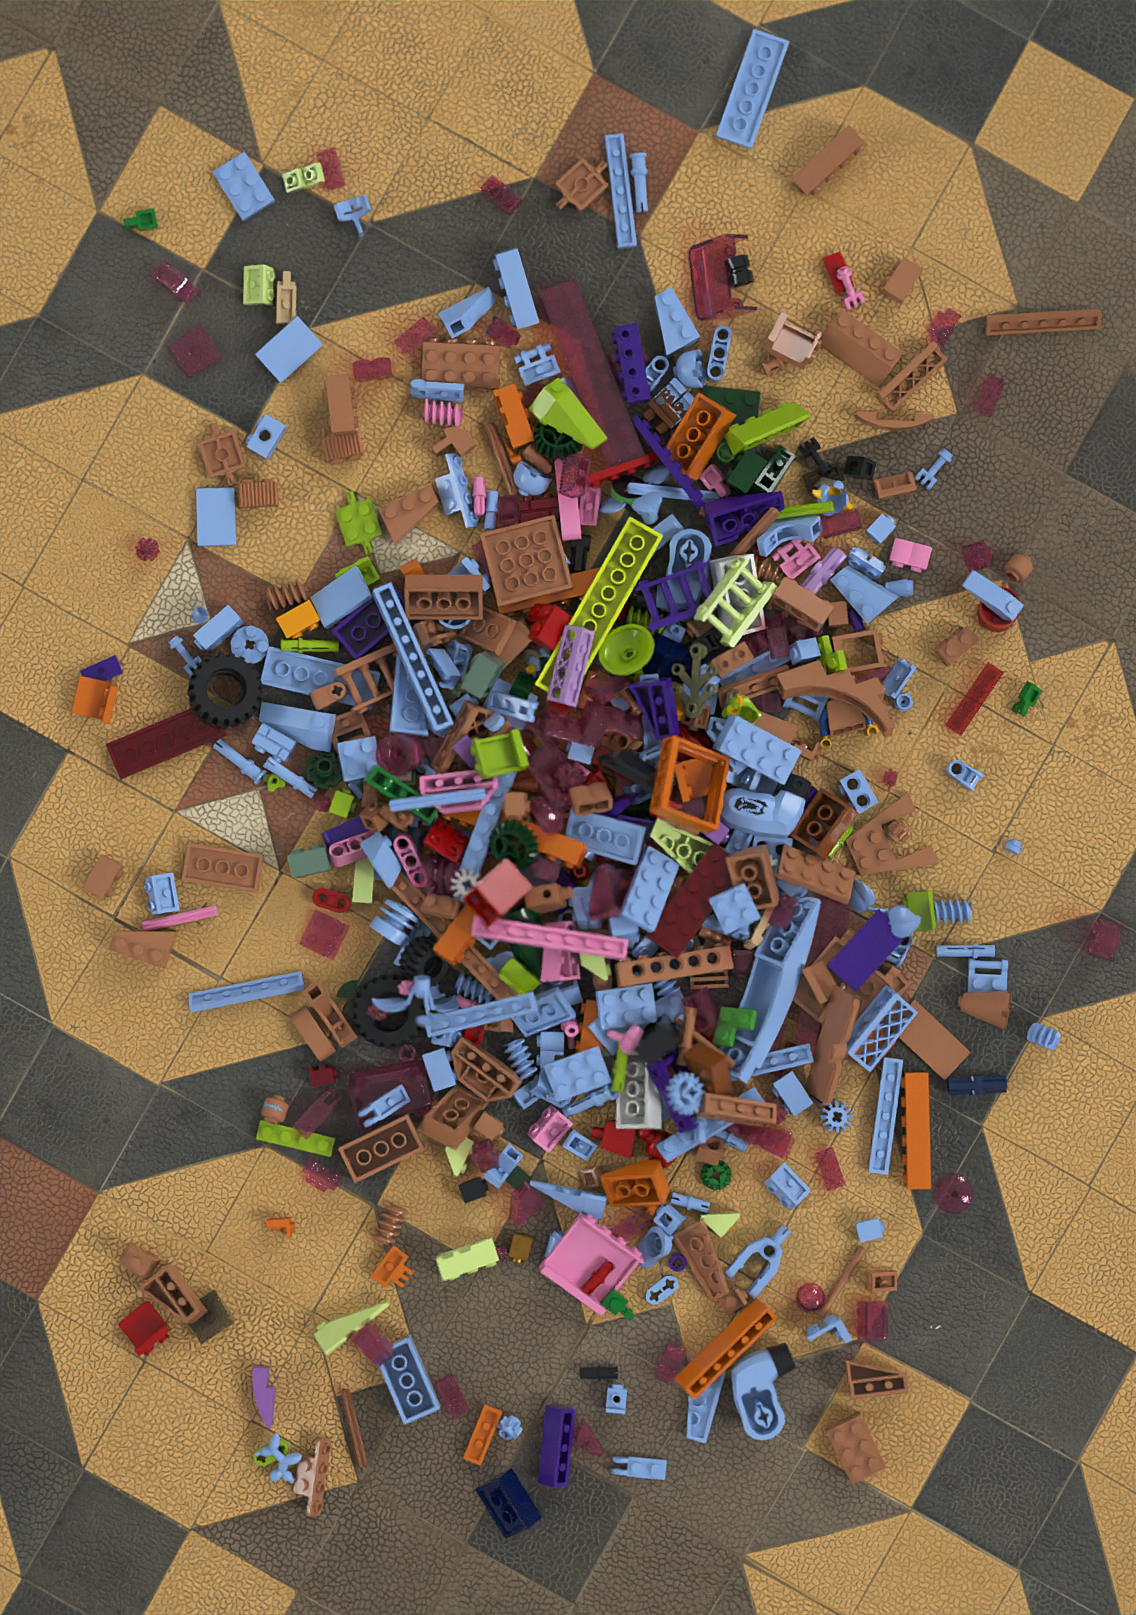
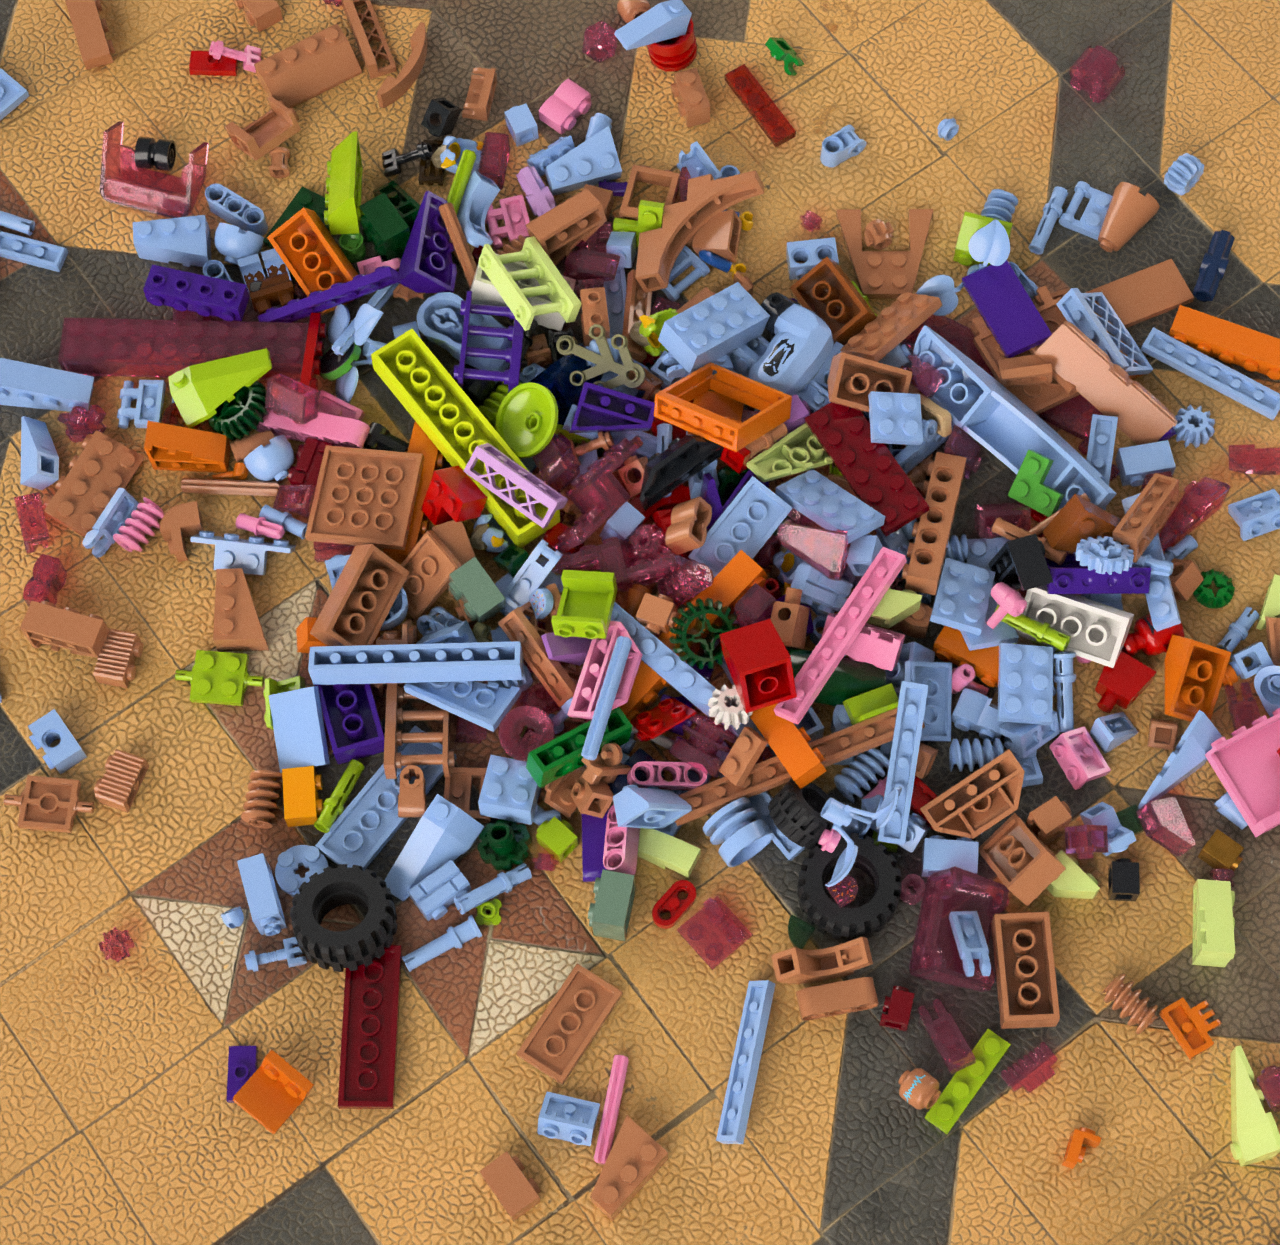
camera: 65 degrees left, 20 degrees down
light blue tile [196,488,237,547] -> none
nougat tile [690,970,729,989] -> none
light blue hinge [914,449,953,491] -> none

